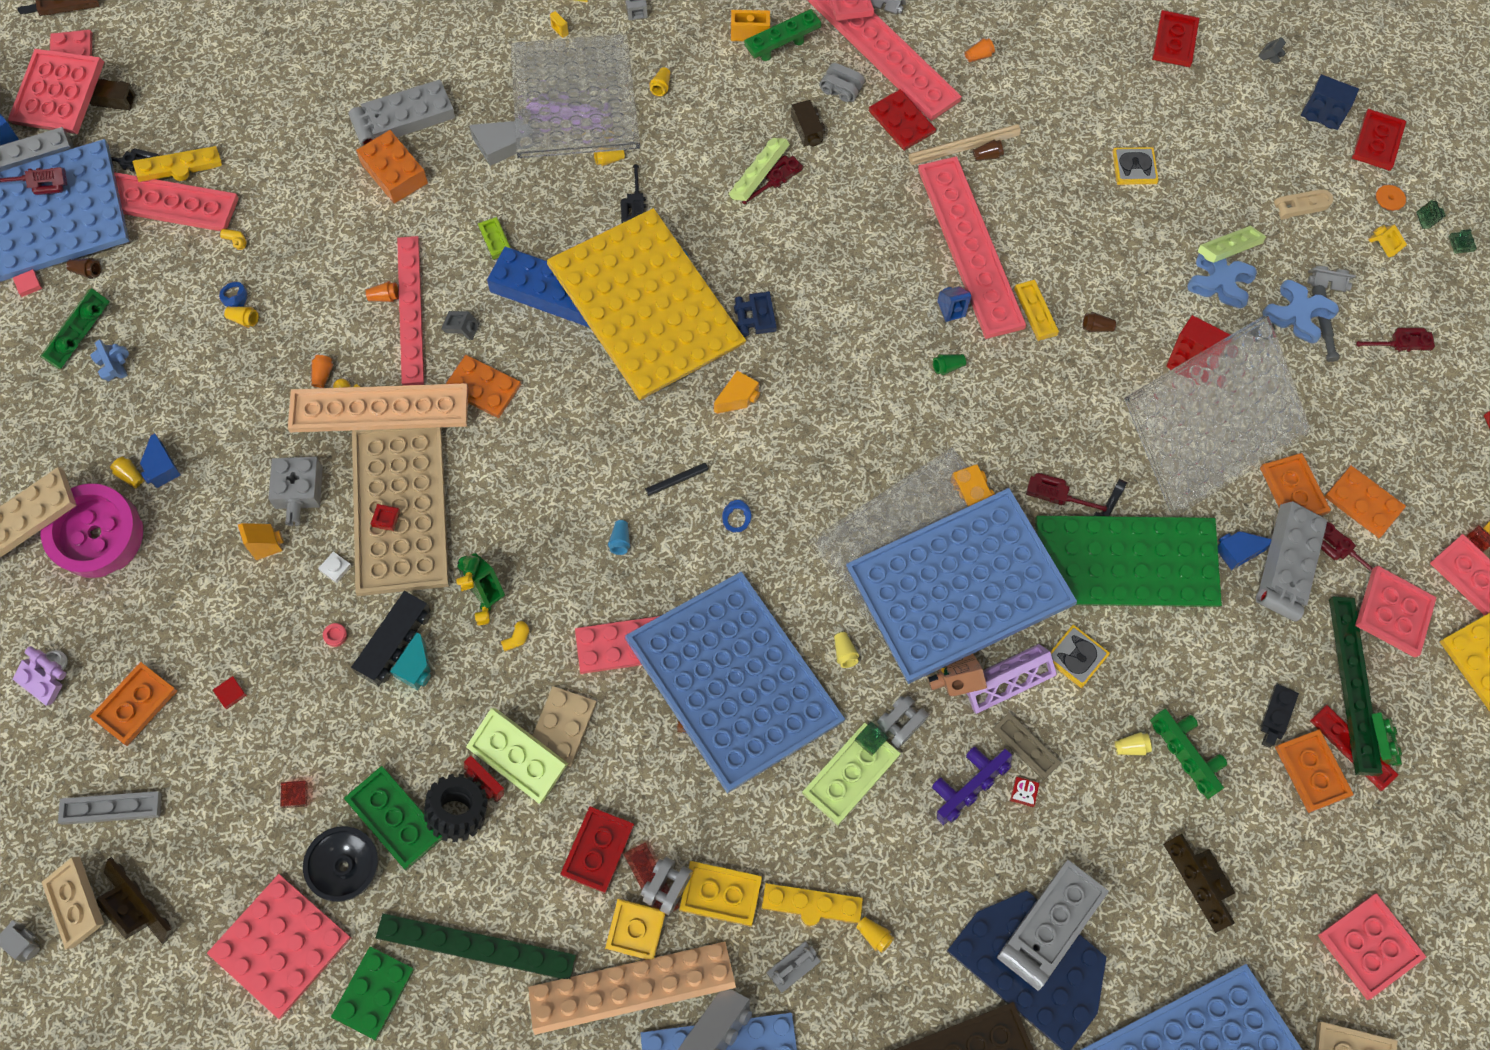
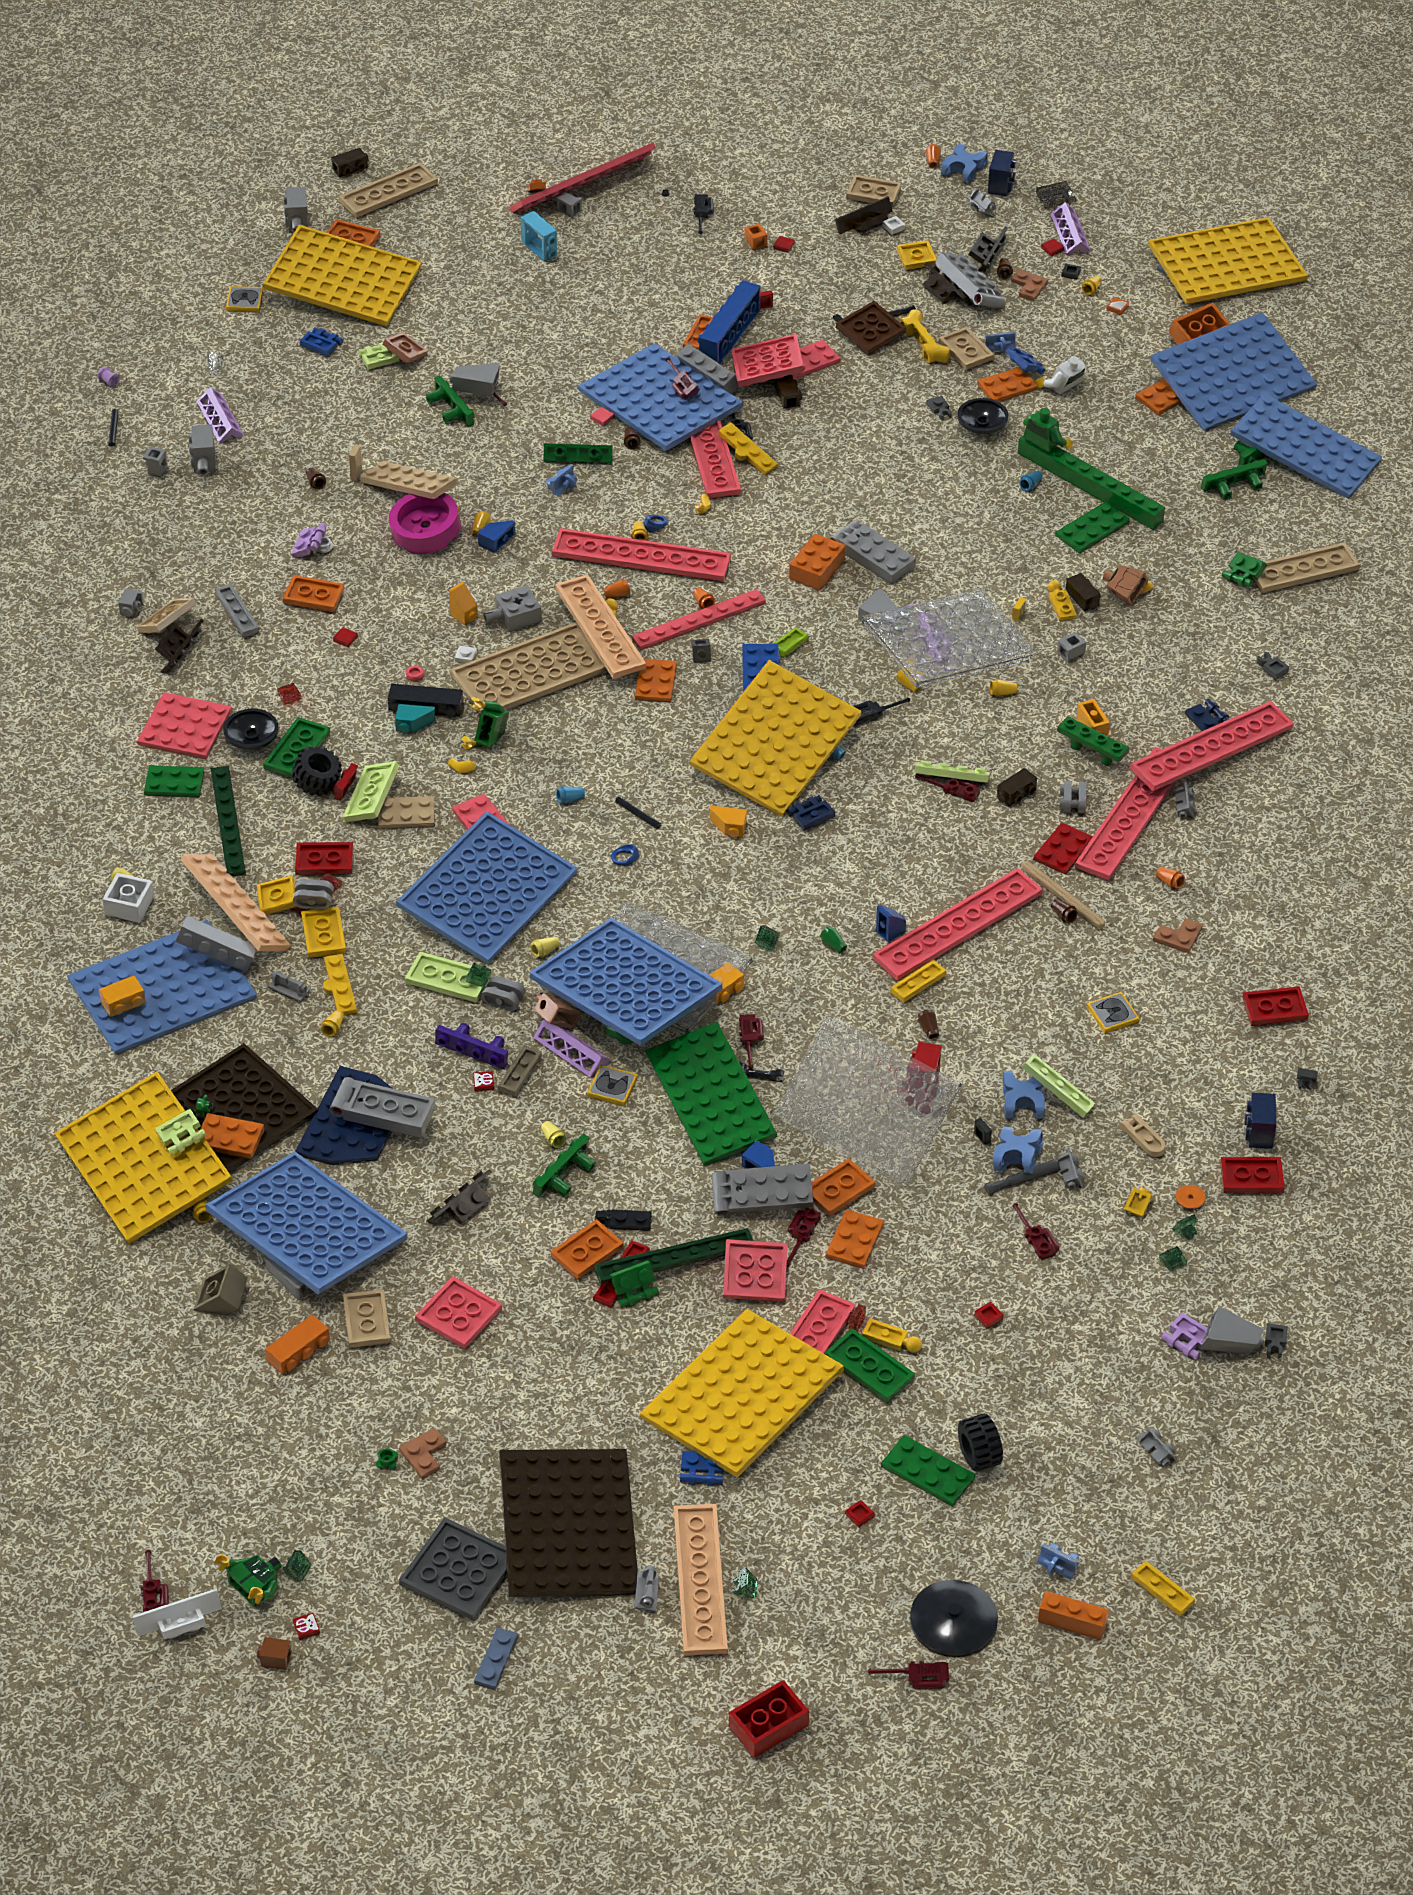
camera: 70 degrees right, 20 degrees down
red tile [371,504,400,531] -> none
none -> coral plate [552,528,731,581]
none -> clear green tile [755,925,780,951]
none -> nougat plate [1153,918,1203,953]

